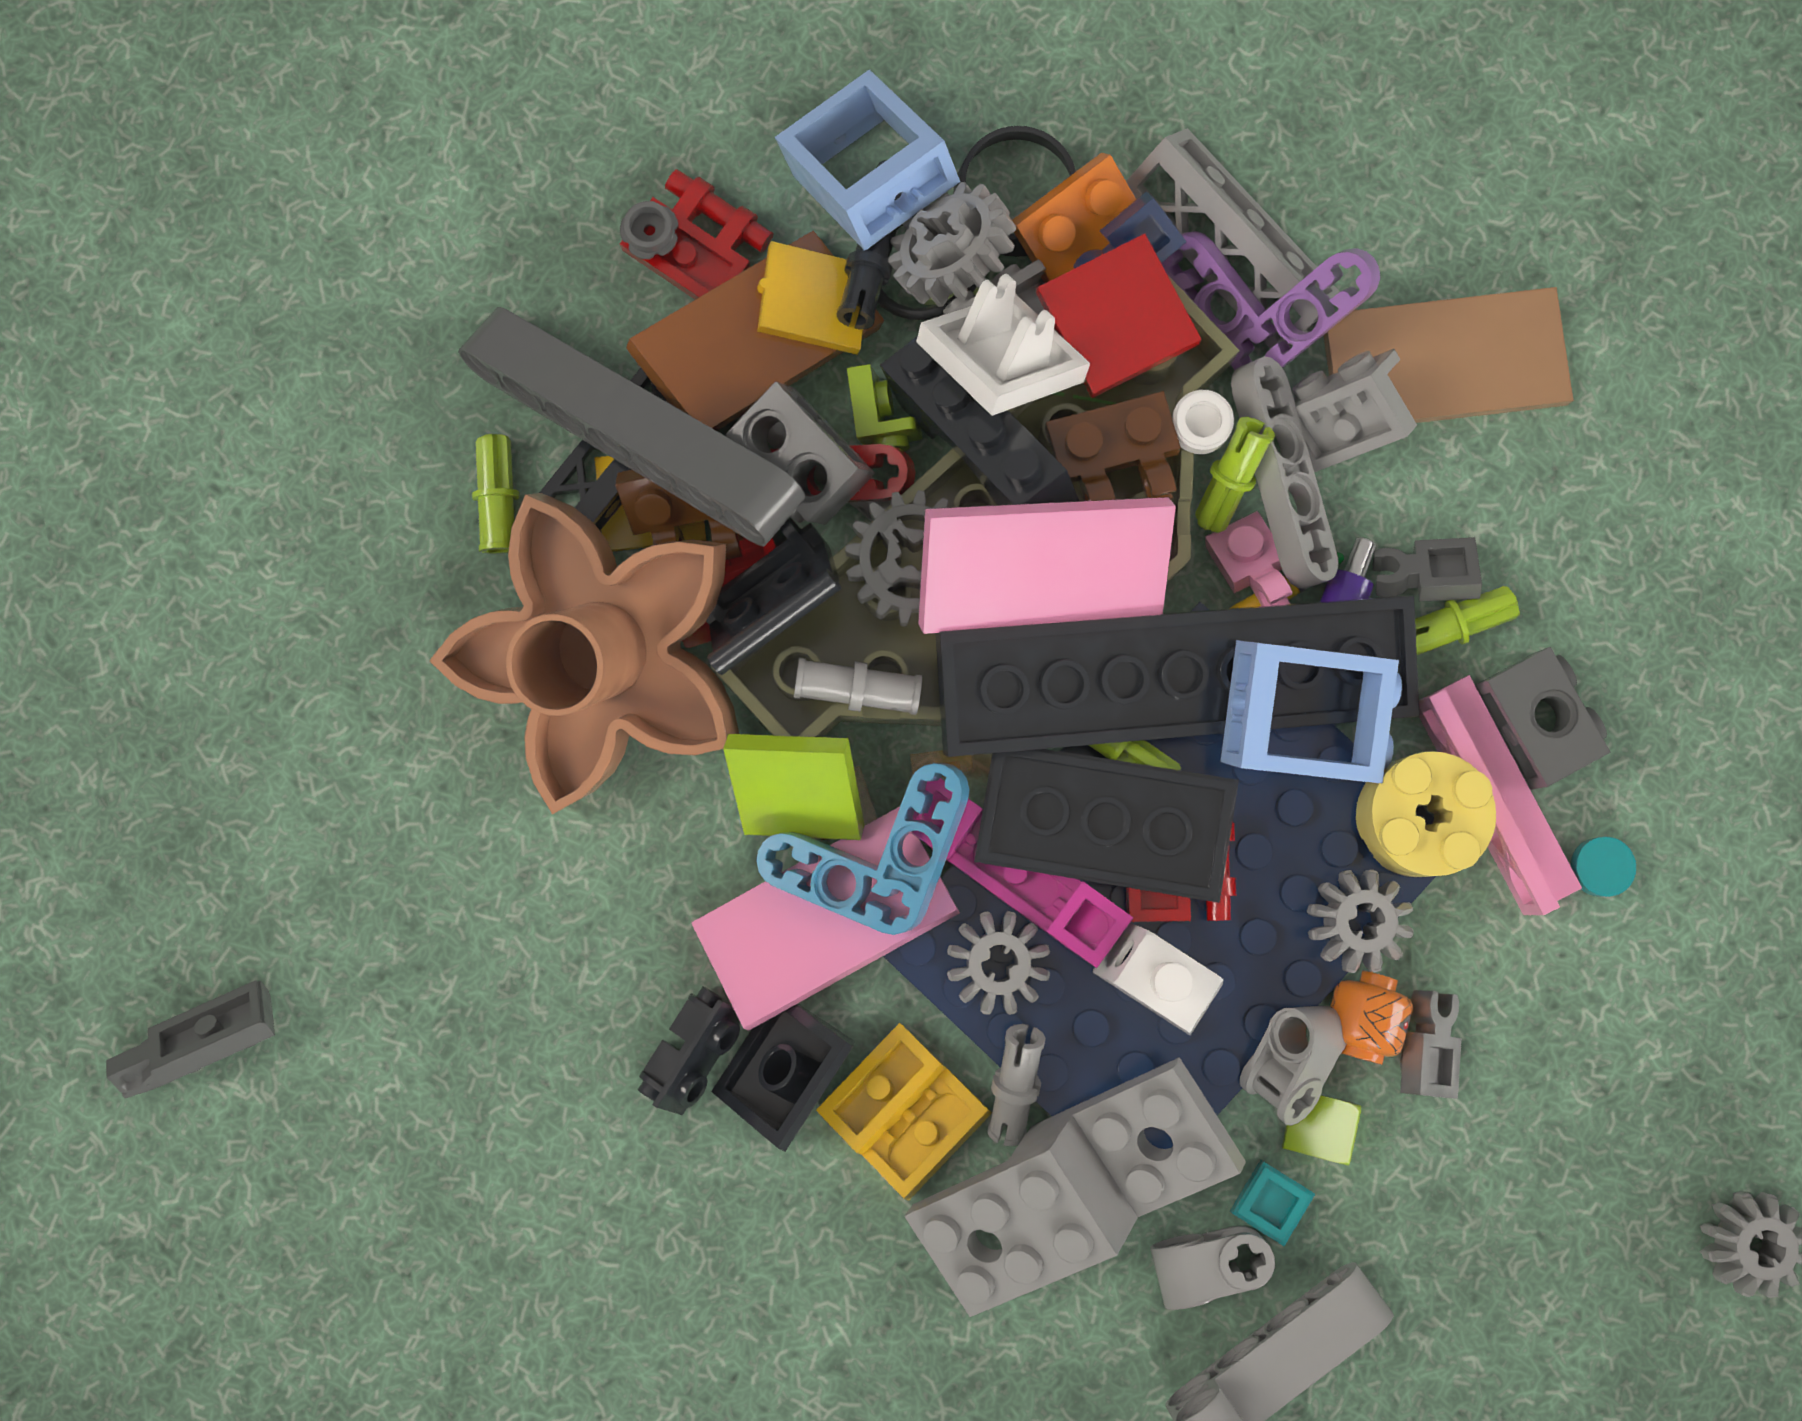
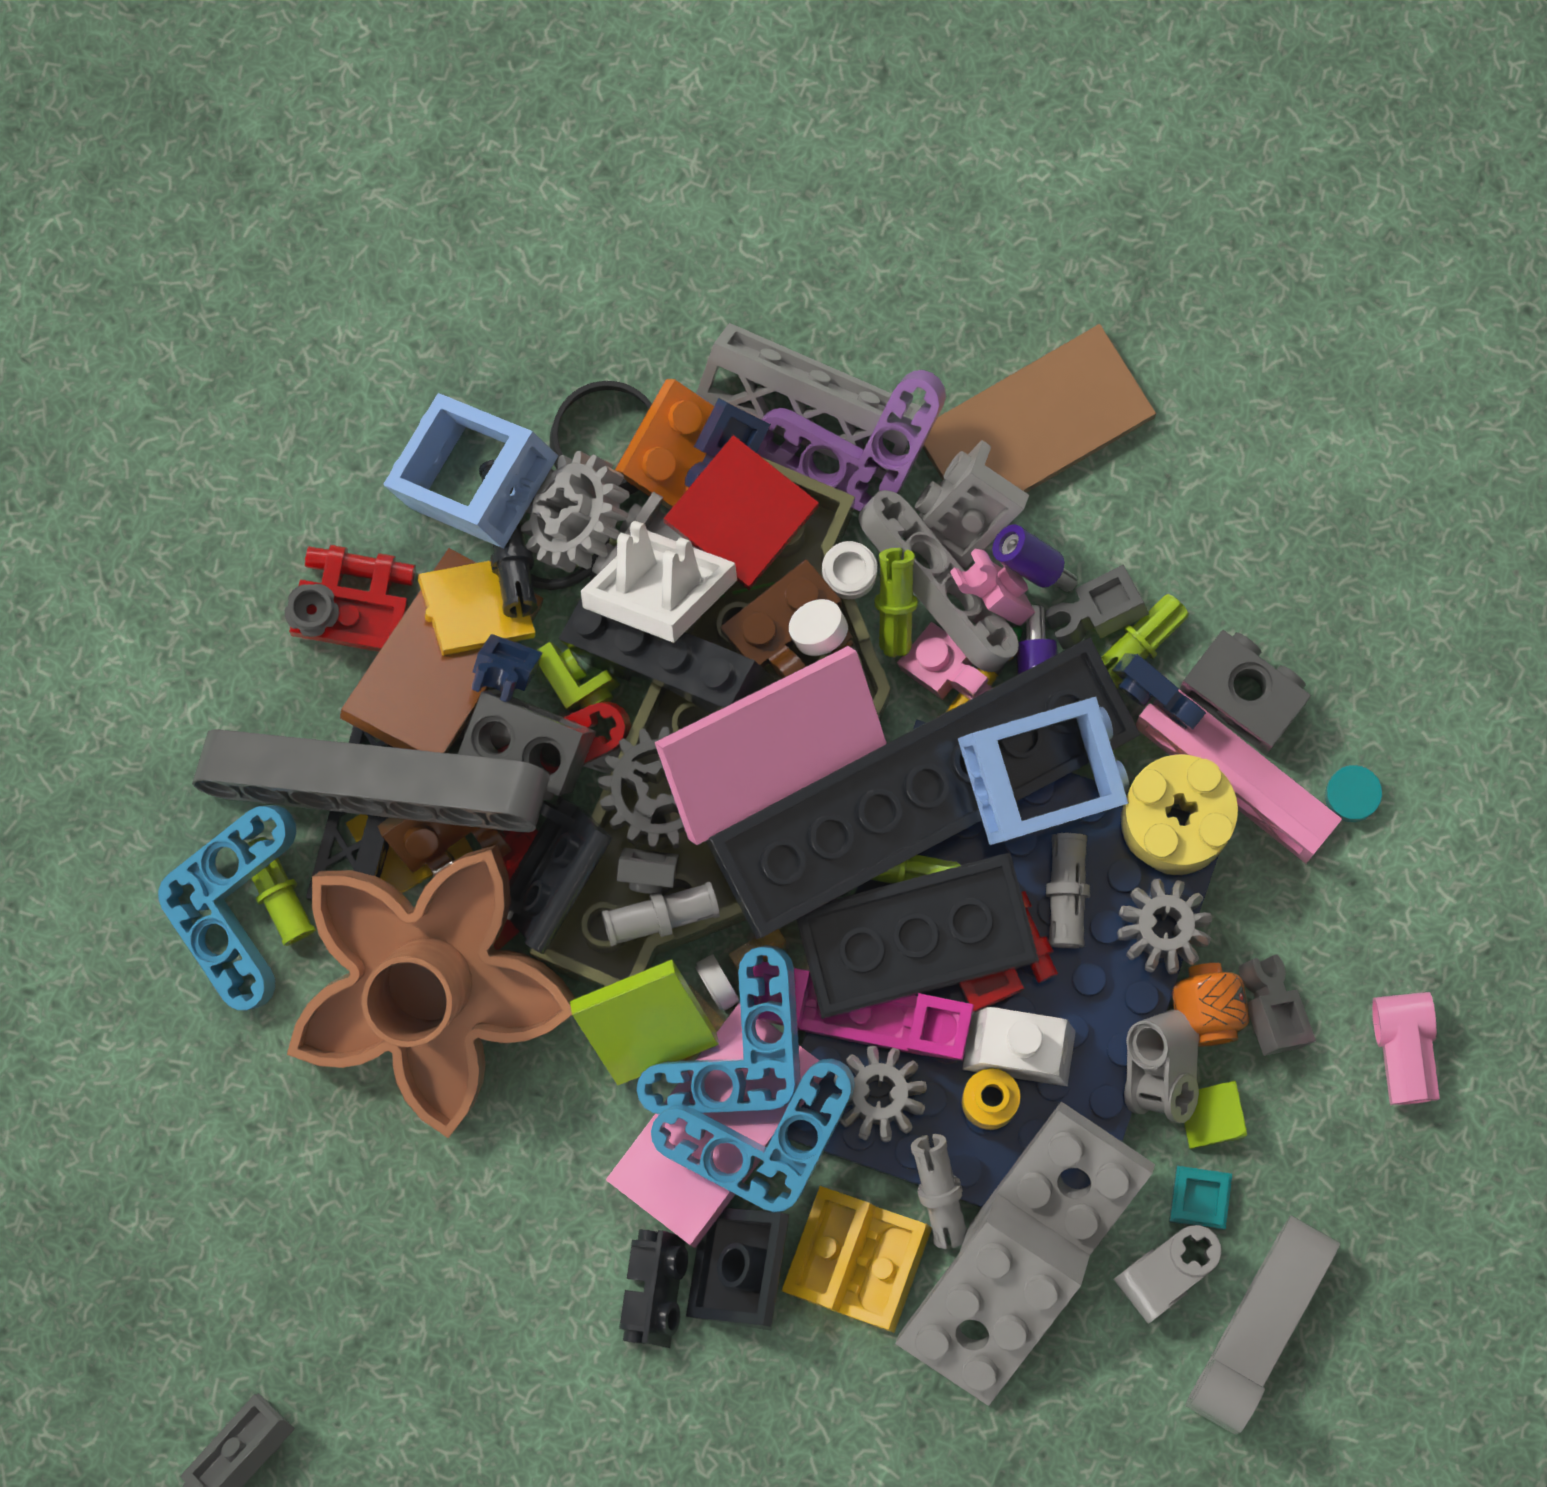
camera: 20 degrees left, 5 degrees down
none -> dark azure beam [158,805,296,1010]
none -> dark blue plate [471,634,543,702]
none -> dark grey plate [617,848,679,893]
none -> dark azure beam [651,1059,855,1212]
none -> white tile [695,954,740,1011]
none -> white tile [789,599,848,656]
none -> bright pink plate [950,549,1035,626]
none -> yellow brick [962,1068,1020,1130]
none -> dark purple piece [992,524,1077,592]
none -> light grey pin [1046,833,1090,948]
none -> dark blue plate [1112,653,1206,730]
none -> bright pink piece [1372,992,1440,1105]

